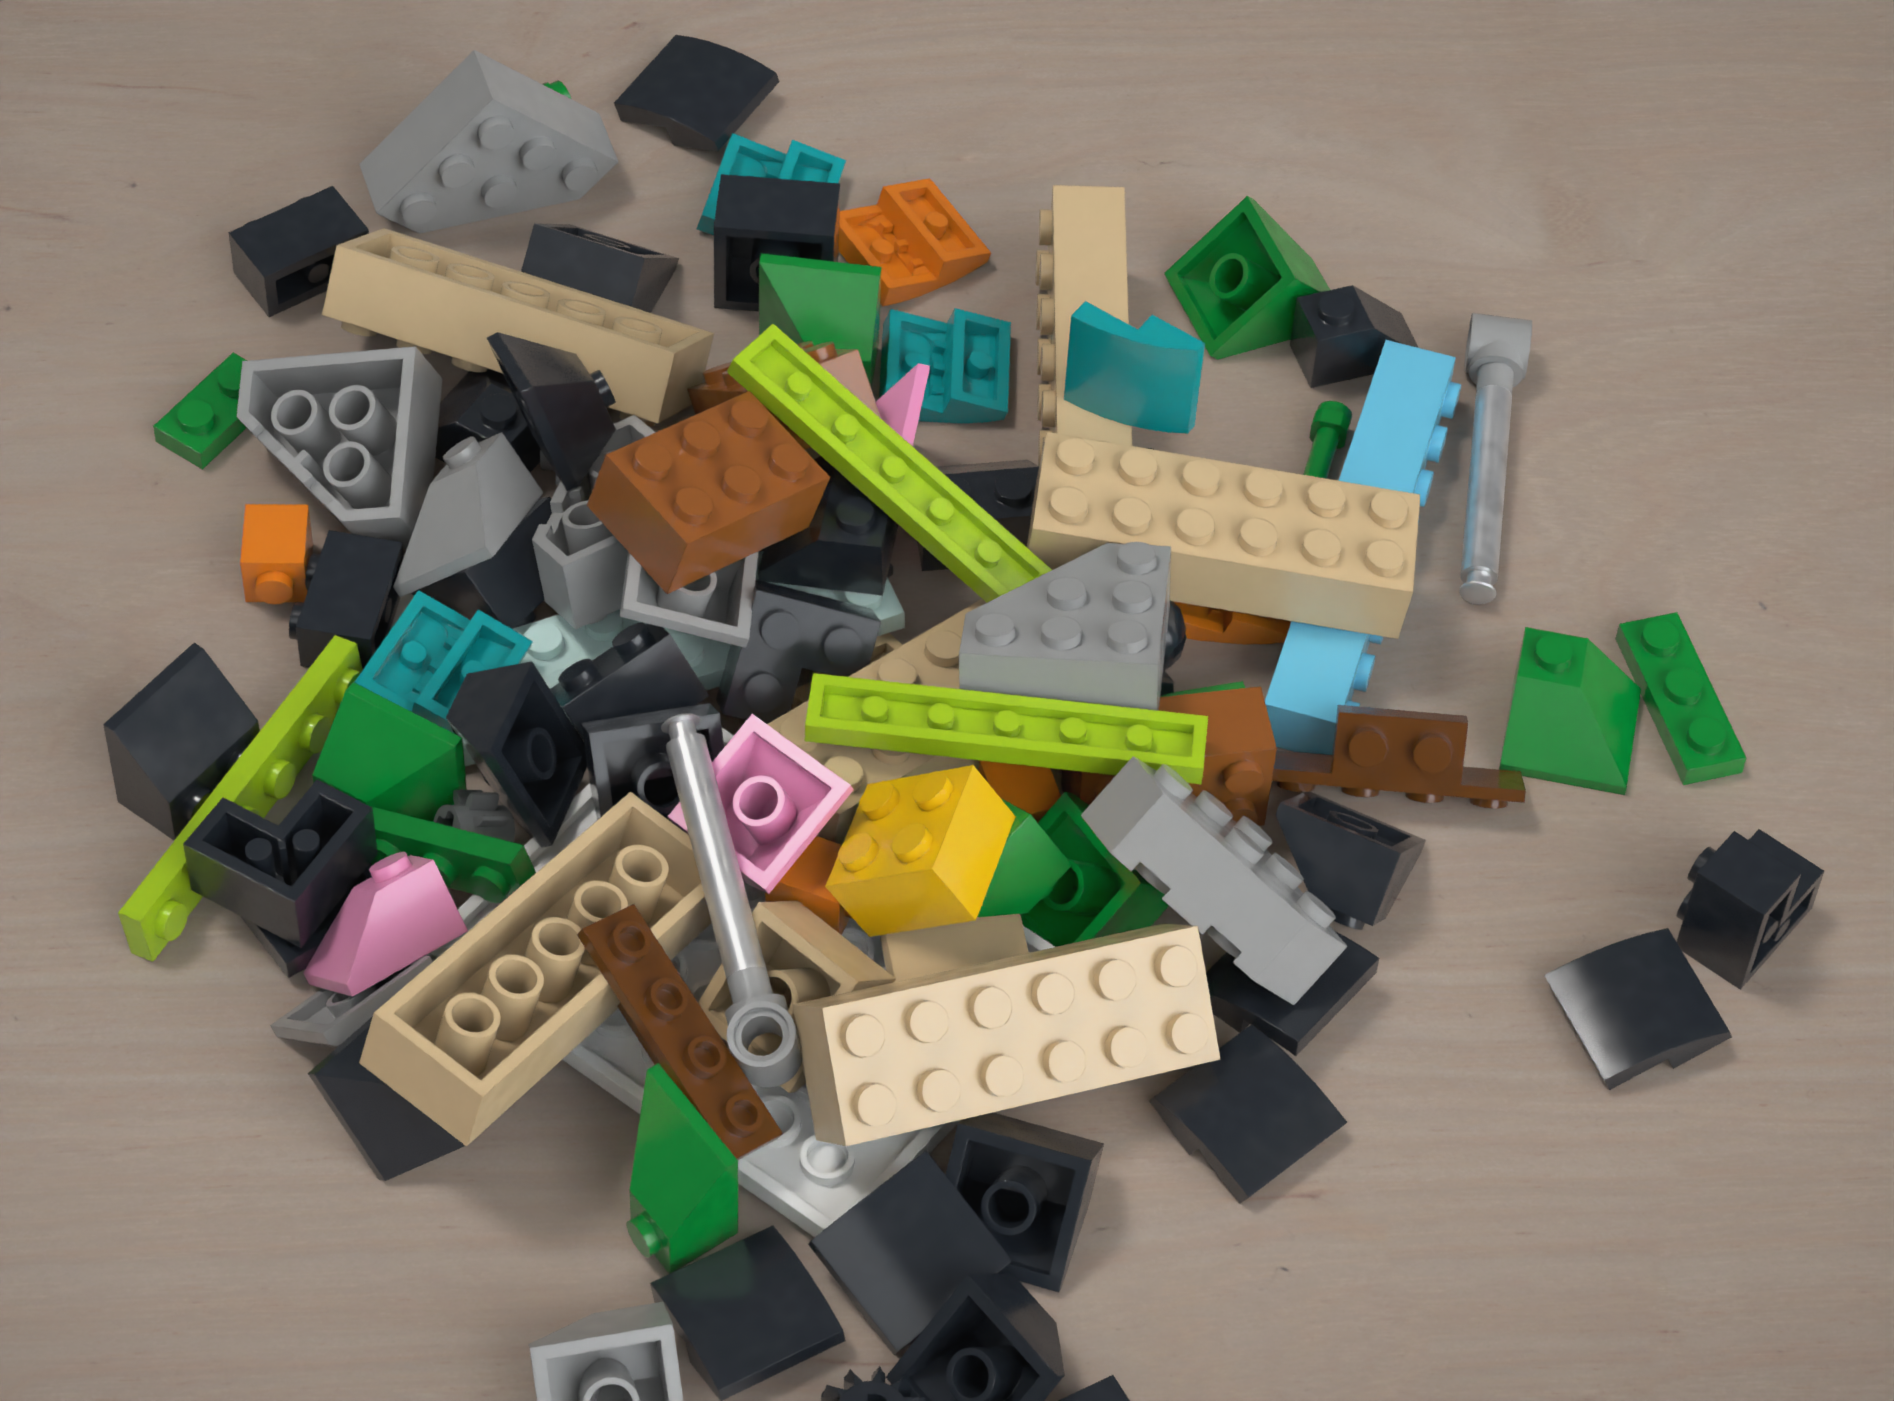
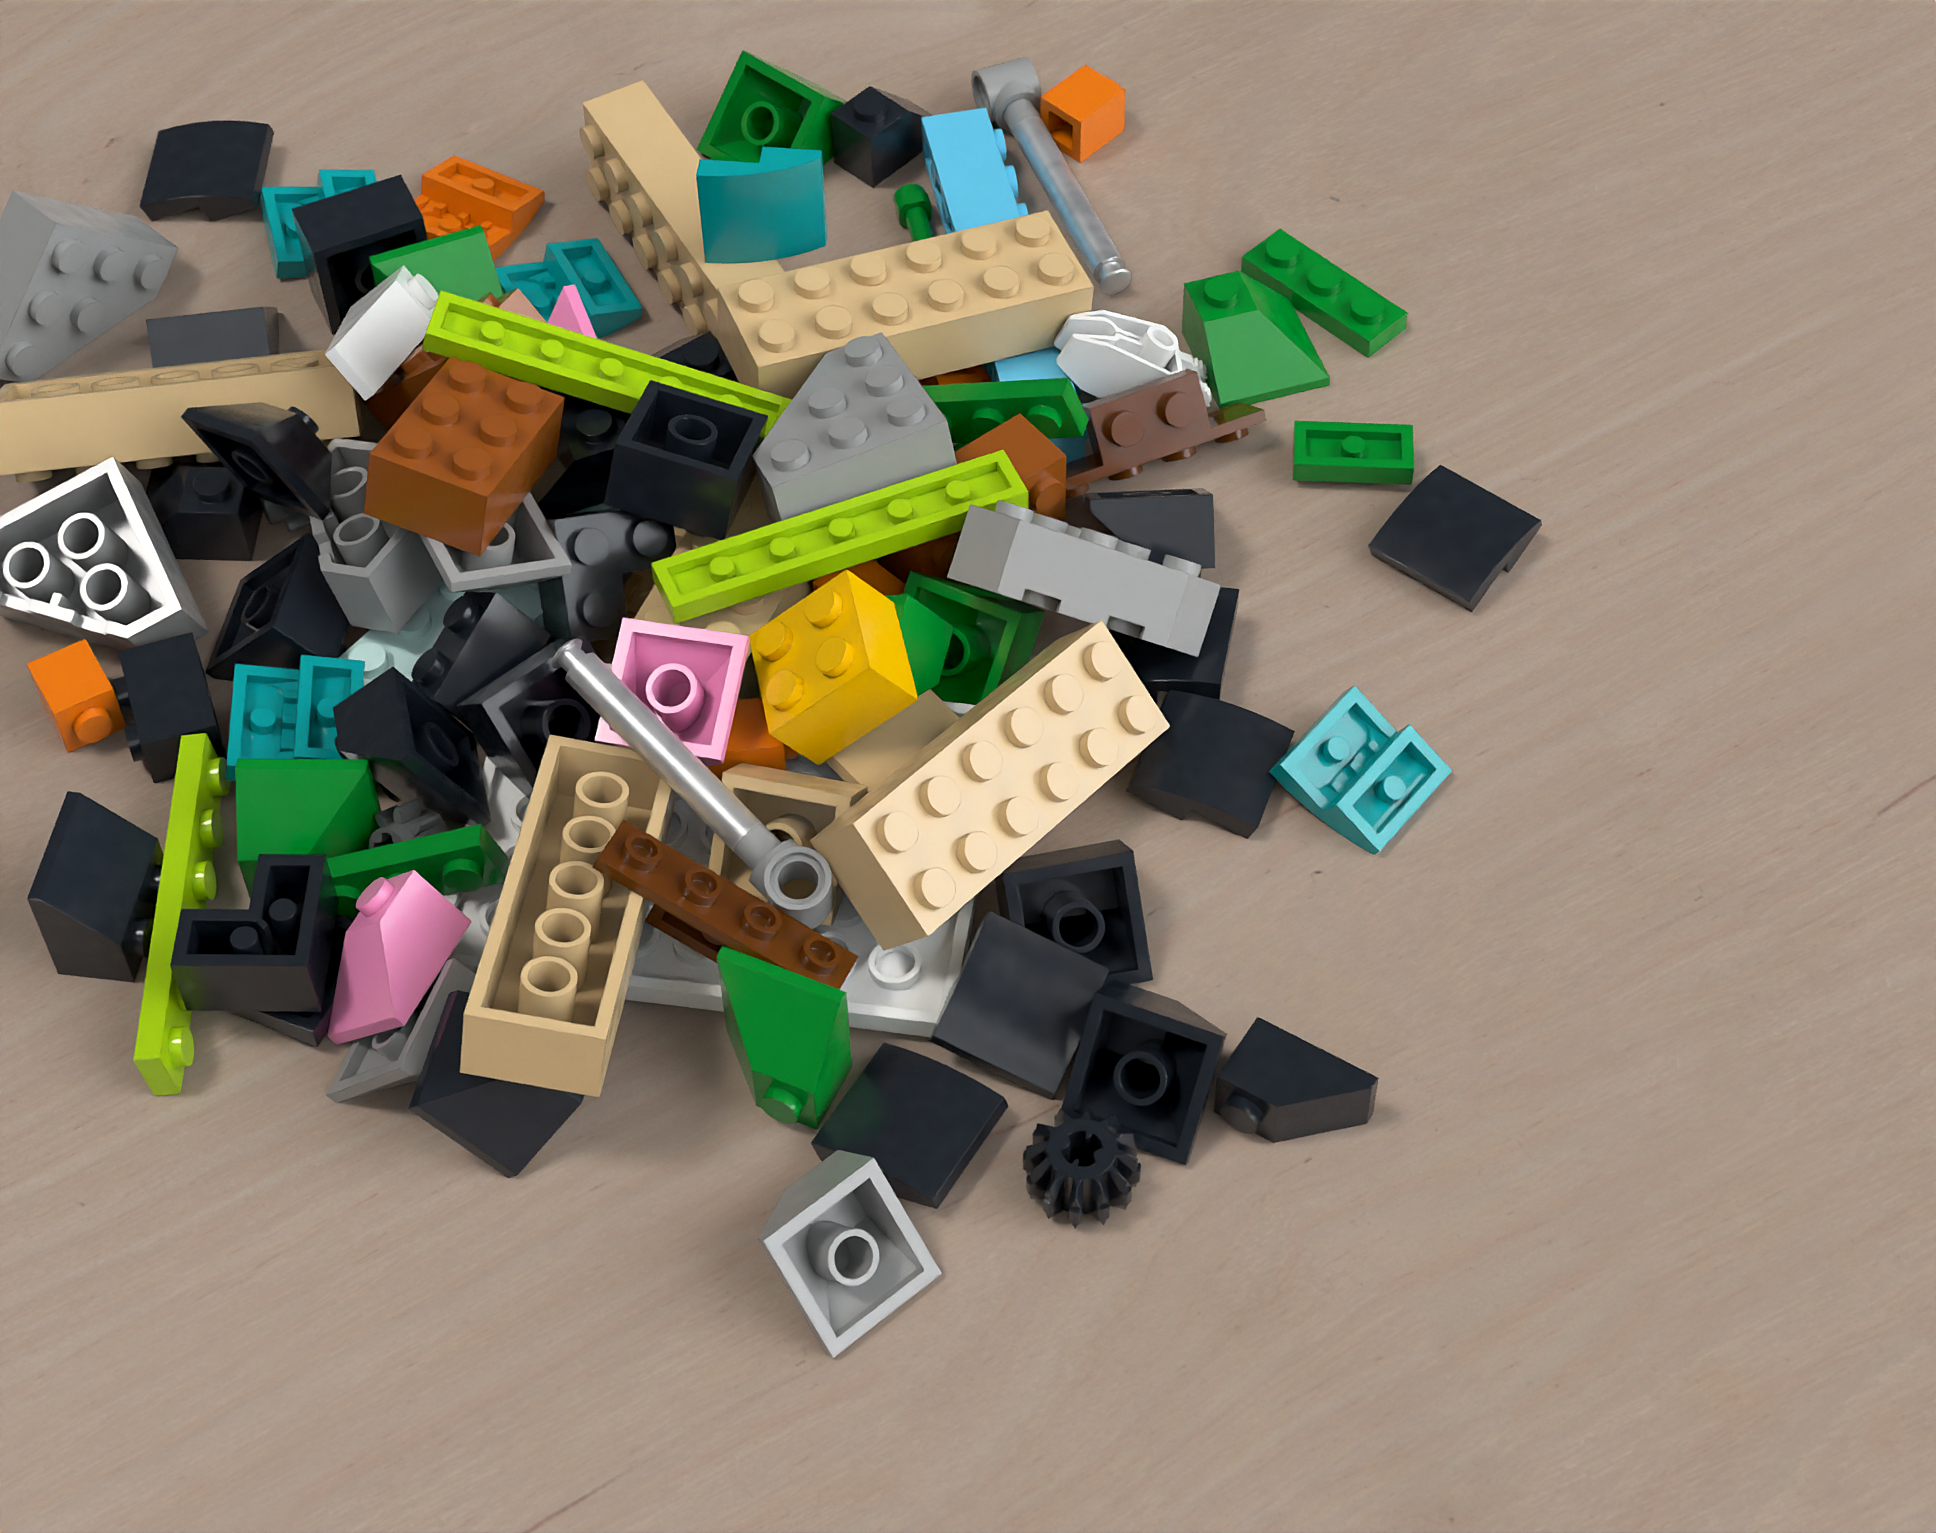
camera: 25 degrees left, 0 degrees up
light grey slope [393,432,543,597] -> none
black brick [1676,829,1824,990] -> none
none -> white slope [325,265,439,401]
none -> black brick [604,380,768,540]
none -> green plate [922,378,1089,443]
none -> orange brick [1041,64,1126,163]
none -> white hinge [1053,310,1212,407]
none -> slope [1269,685,1452,855]
none -> green plate [1293,421,1414,485]

